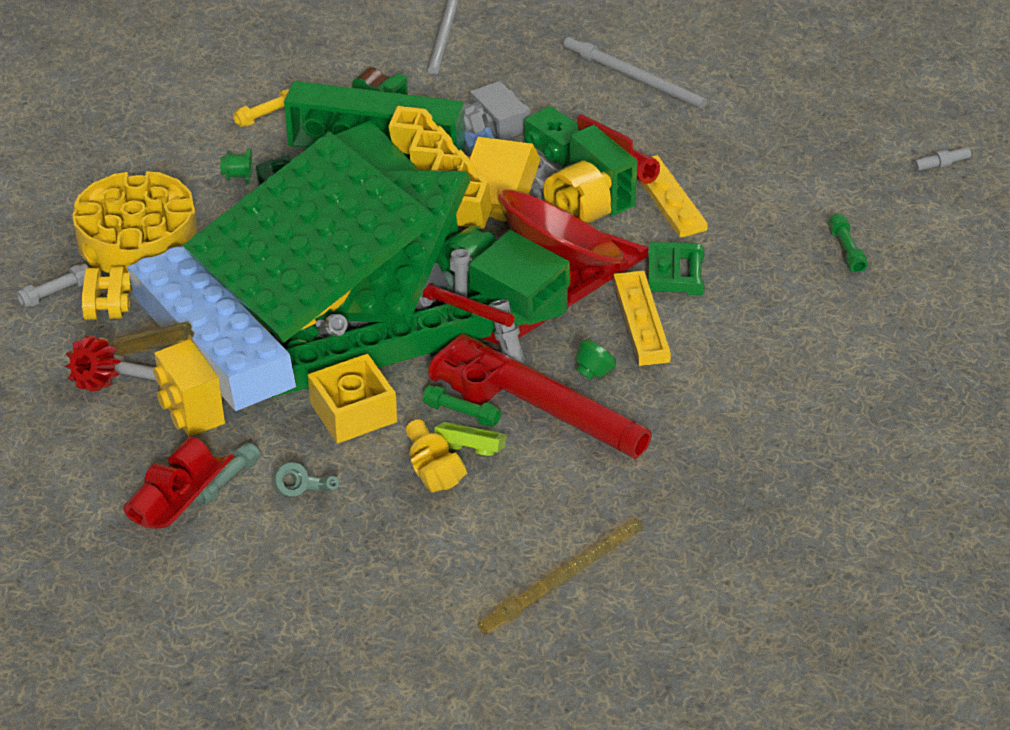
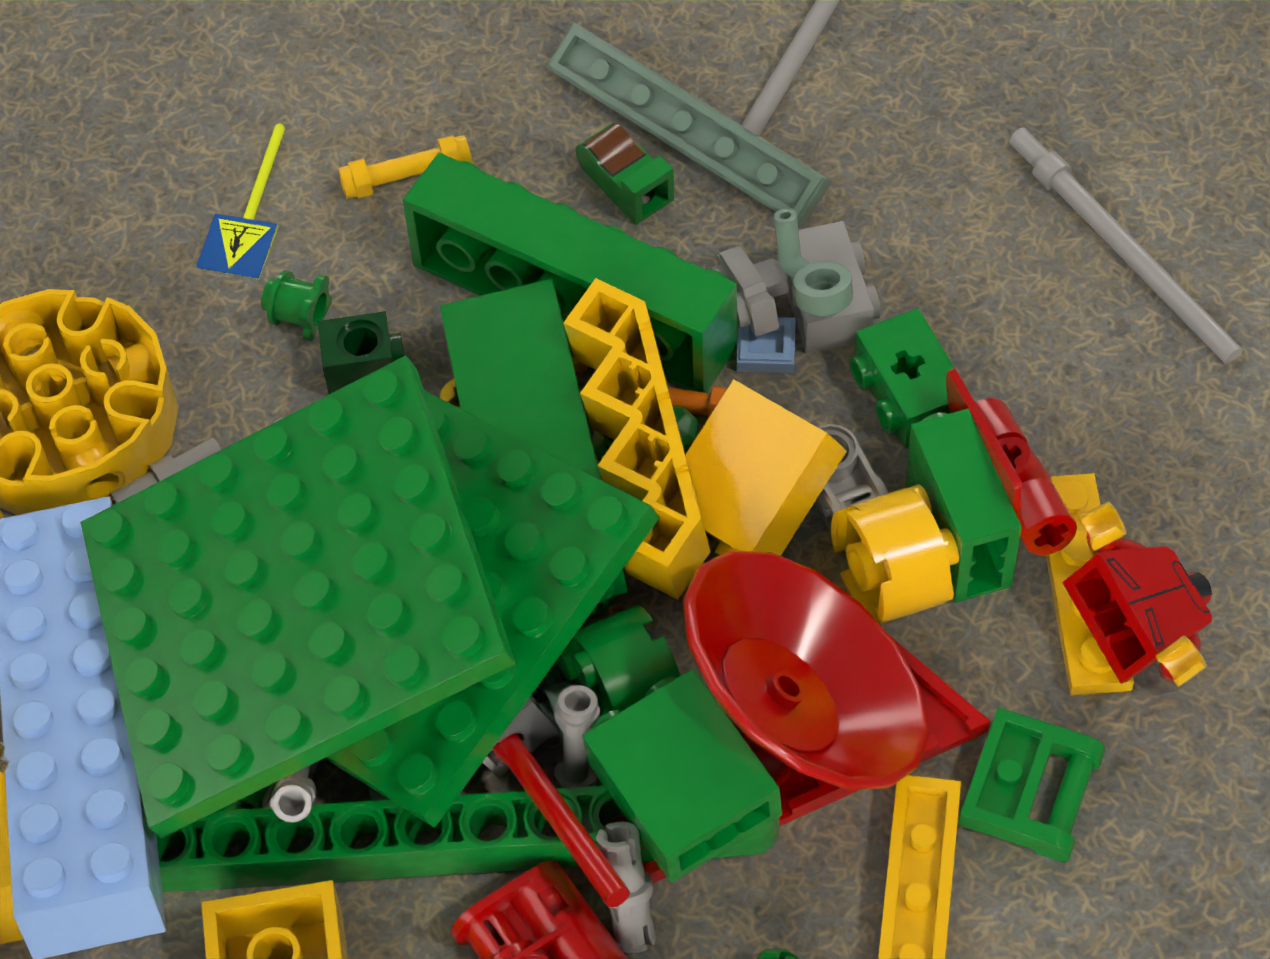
camera: 20 degrees right, 15 degrees up
none -> piece [196,123,285,279]
none -> sand green tile [546,22,832,228]
none -> sand green plate [774,208,853,317]
none -> red torso [1062,502,1212,687]

